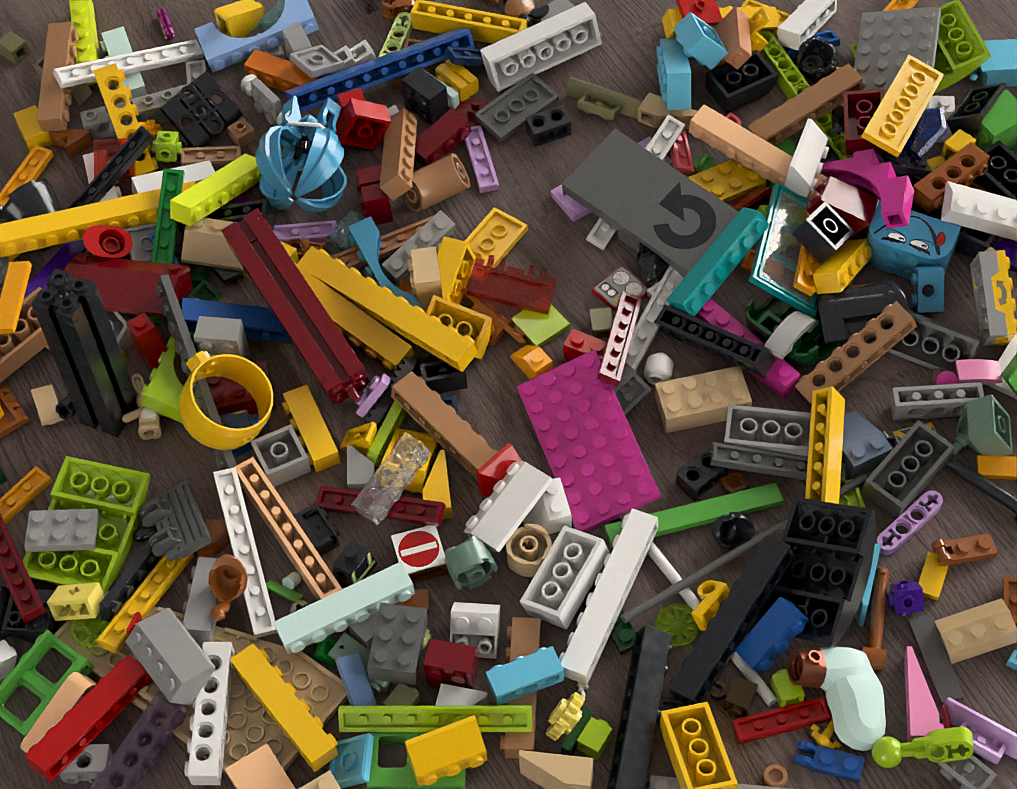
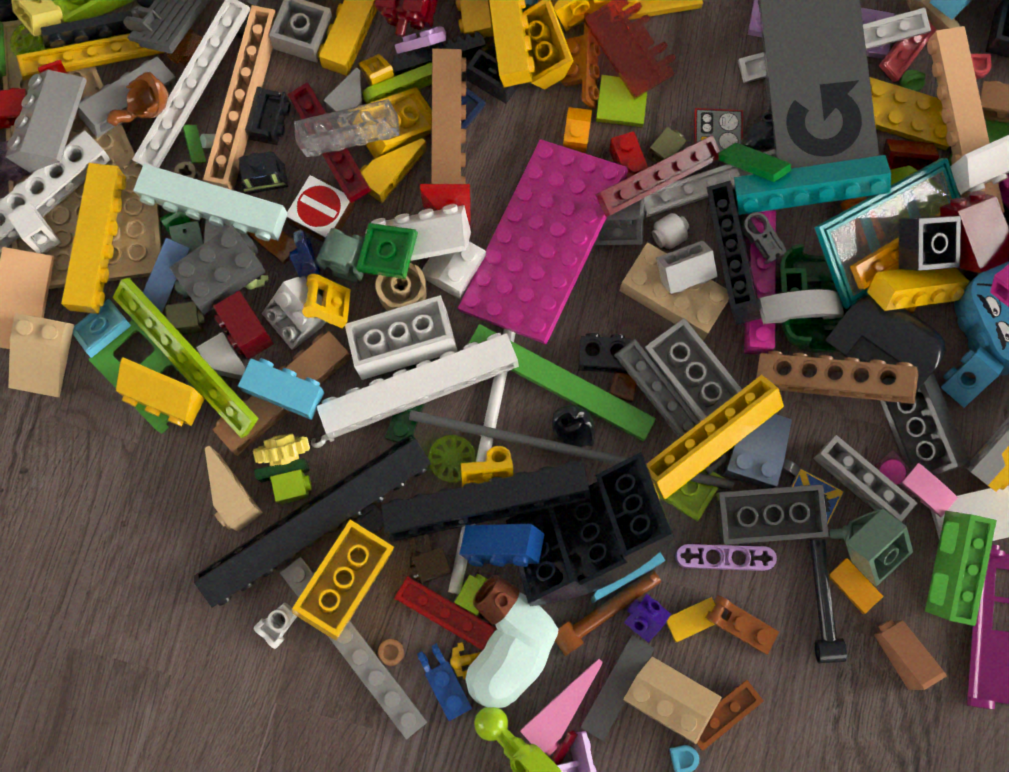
camera: 40 degrees right, 20 degrees up
none -> white slope [7,202,61,254]
none -> clear blue plate [289,230,321,278]
none -> yellow plate [302,274,351,329]
none -> green tile [356,223,418,279]
none -> light grey brick [656,241,718,294]
none -> green tile [719,142,791,182]
none -> dark grey piece [742,212,786,264]

